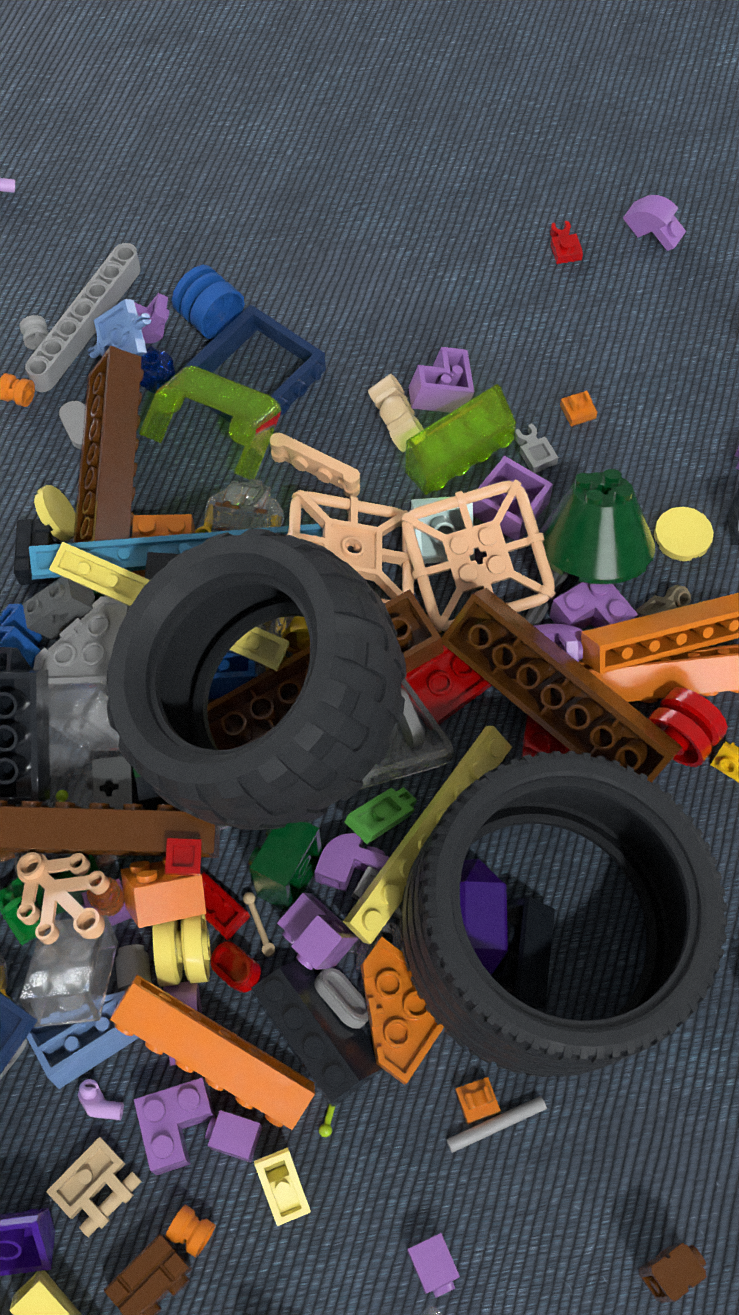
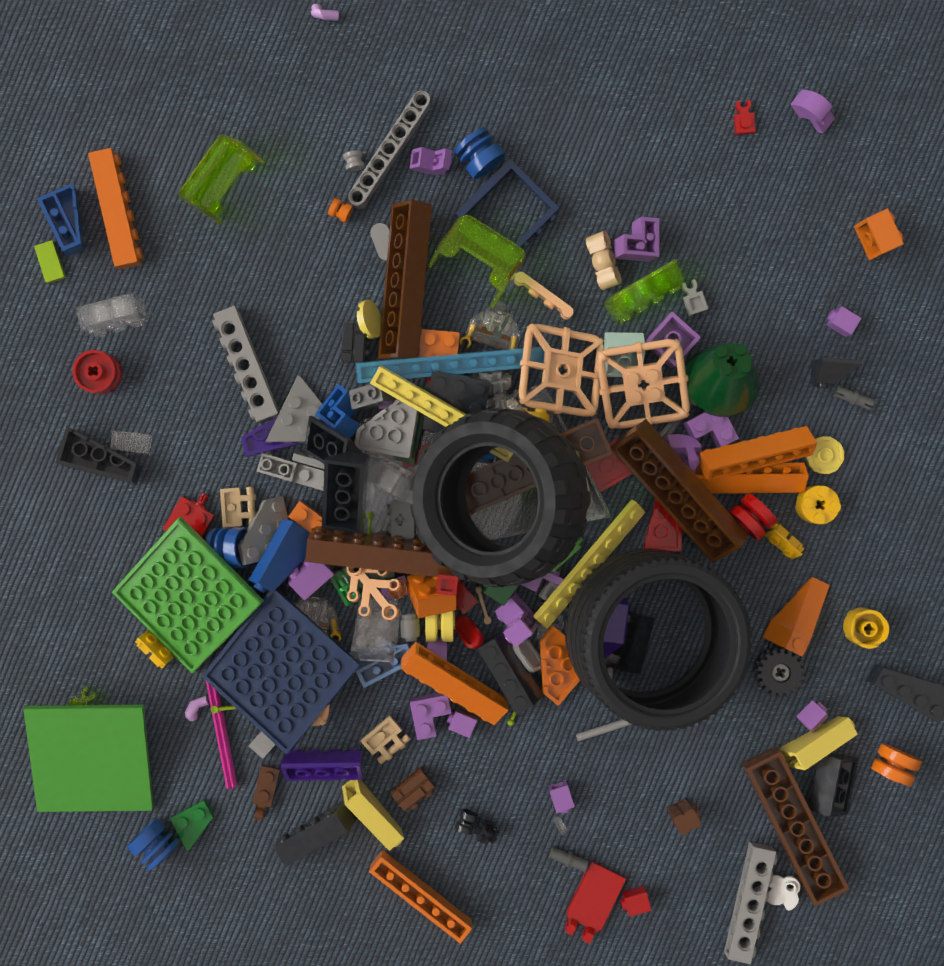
camera: 10 degrees right, 25 degrees up
lavender arm [78,1079,124,1120] -> none
medium blue plate [88,299,151,358] -> none
clear blue brick [140,346,176,397] -> none
orange wheel [165,1204,216,1258] -> none
light yellow slope [254,1147,311,1226] -> none
orange tile [455,1077,501,1124] -> none
orange tile [560,391,597,426] -> none
dark tan plate [635,585,691,618] -> none
light yellow tile [654,507,714,561] -> none

